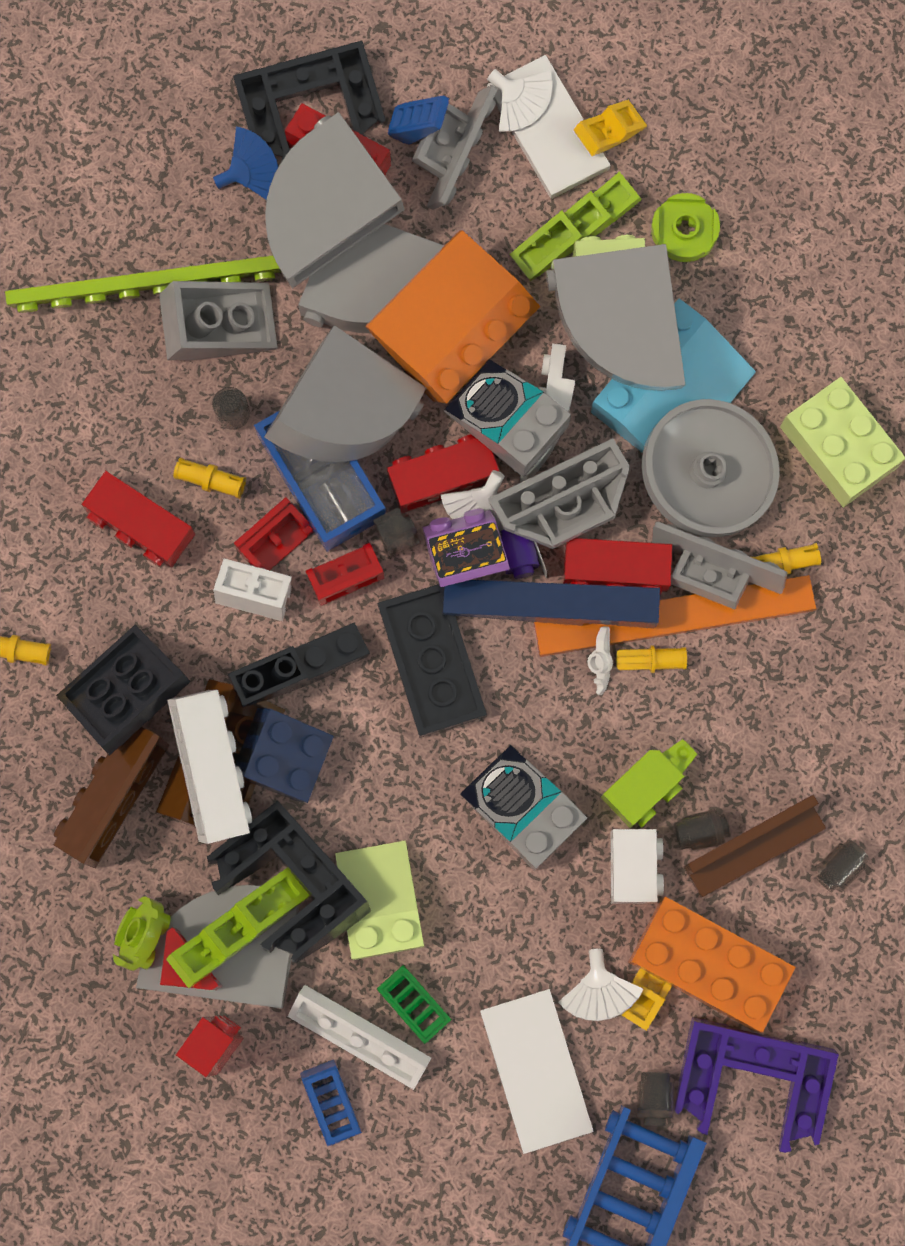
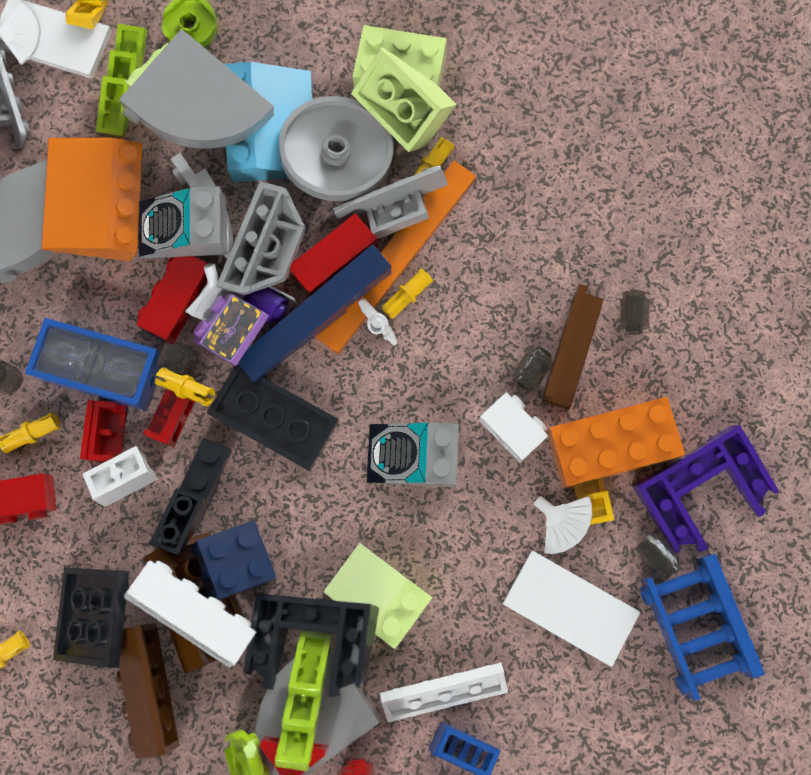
camera: 35 degrees left, 0 degrees up
light grey brick [264,325,426,462] -> none
green slope [376,965,452,1044] -> none
lime hinge [601,739,697,828] -> none
none -> yellow pin [155,367,215,407]
none -> yellowish green slope [351,48,457,152]

